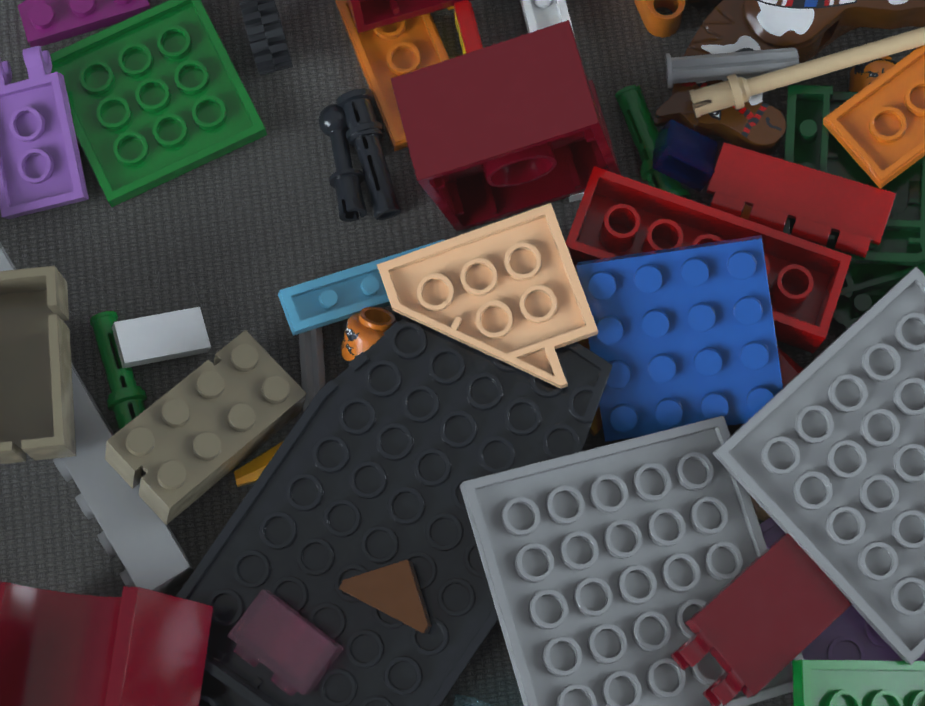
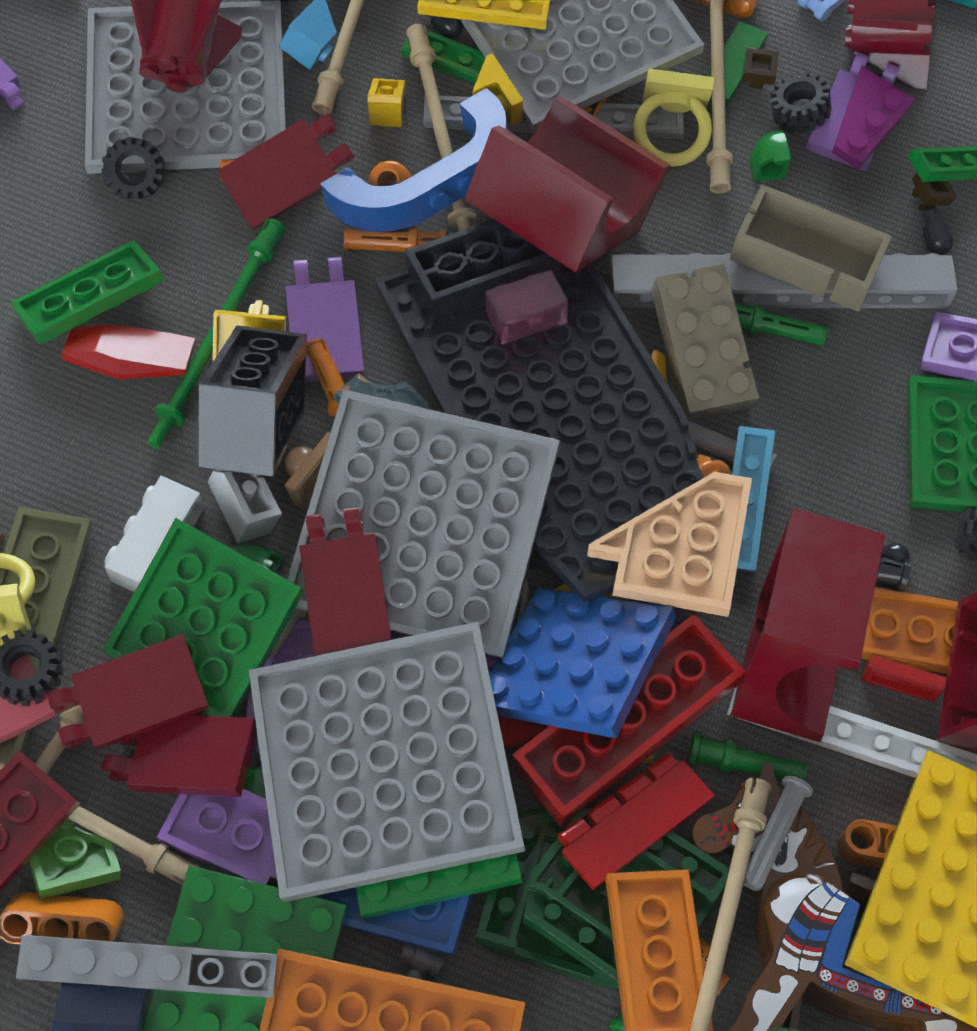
camera: 115 degrees right, 10 degrees down
white tile [112,307,211,368] -> none
reddish brown slope [338,559,432,634] -> none
clear blue piece [653,119,718,192] -> none

